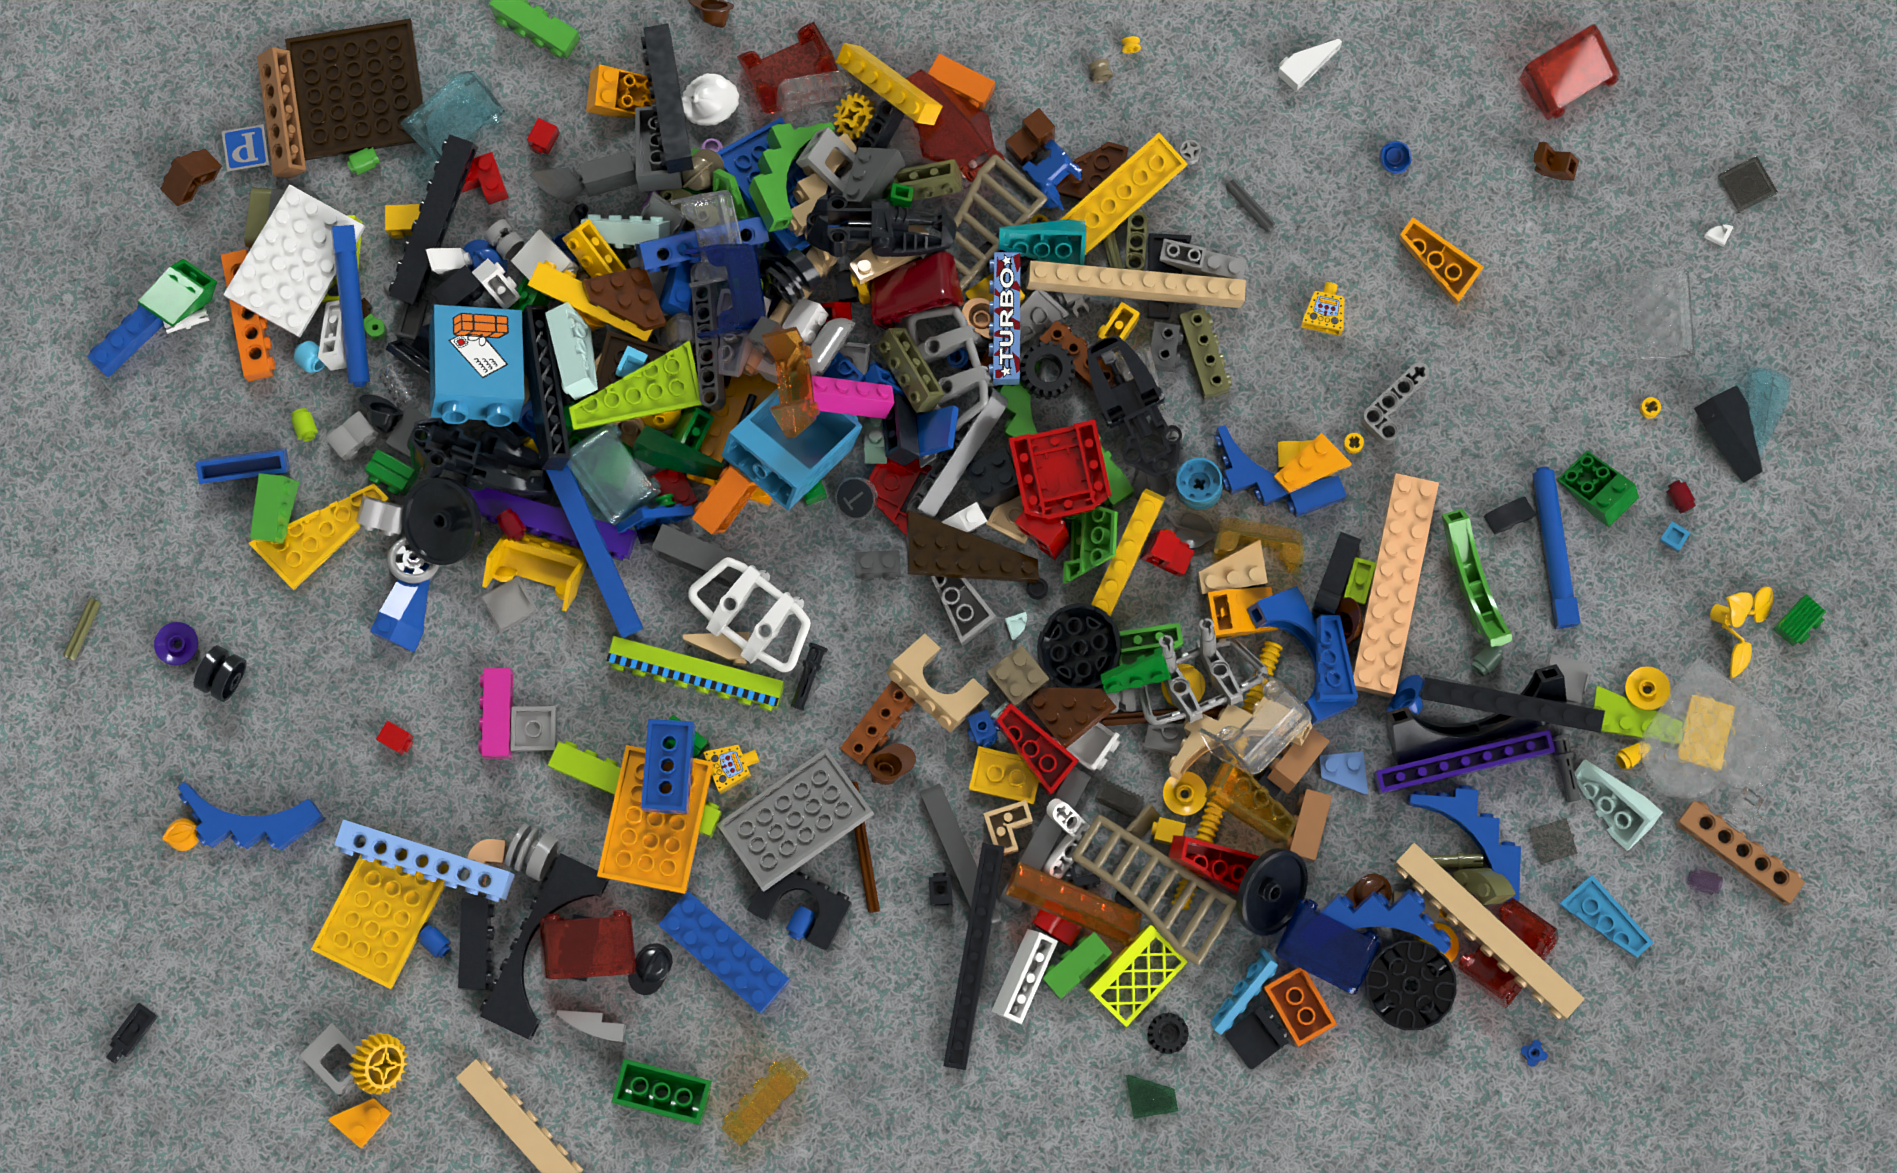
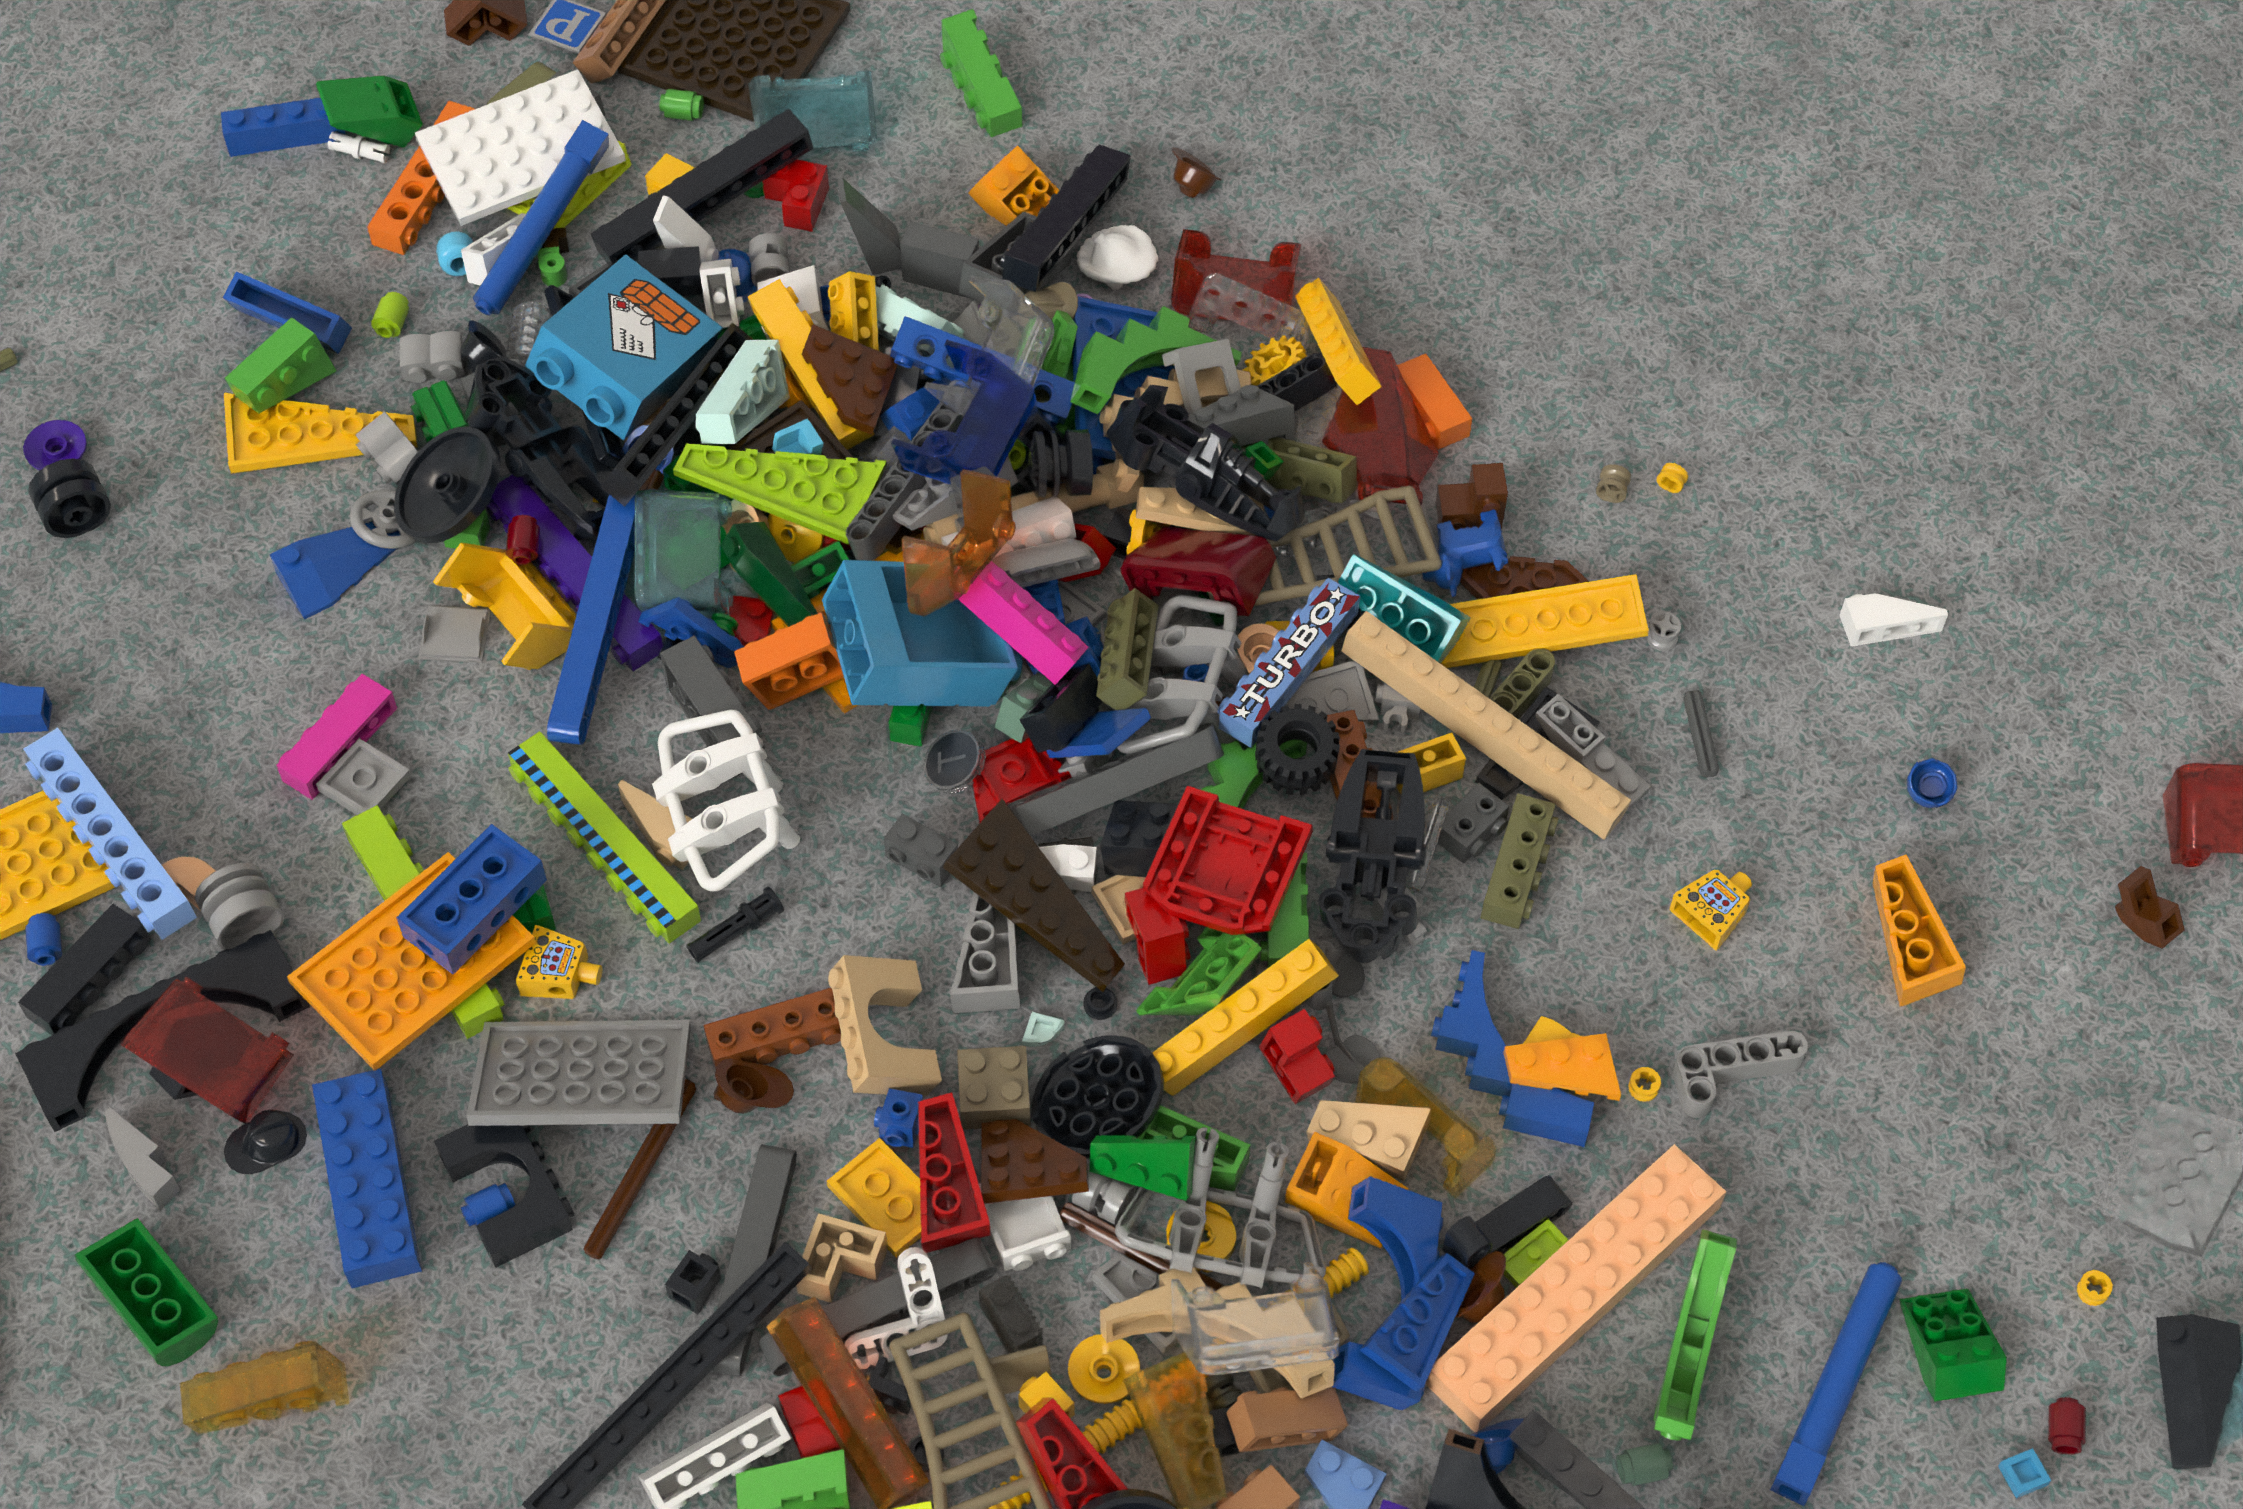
camera: 30 degrees right, 20 degrees down
red brick [376,720,414,755] -> none
red brick [526,118,560,155] -> none
dark azure wheel [1176,458,1222,510] -> none
black slope [1484,496,1536,535] -> none

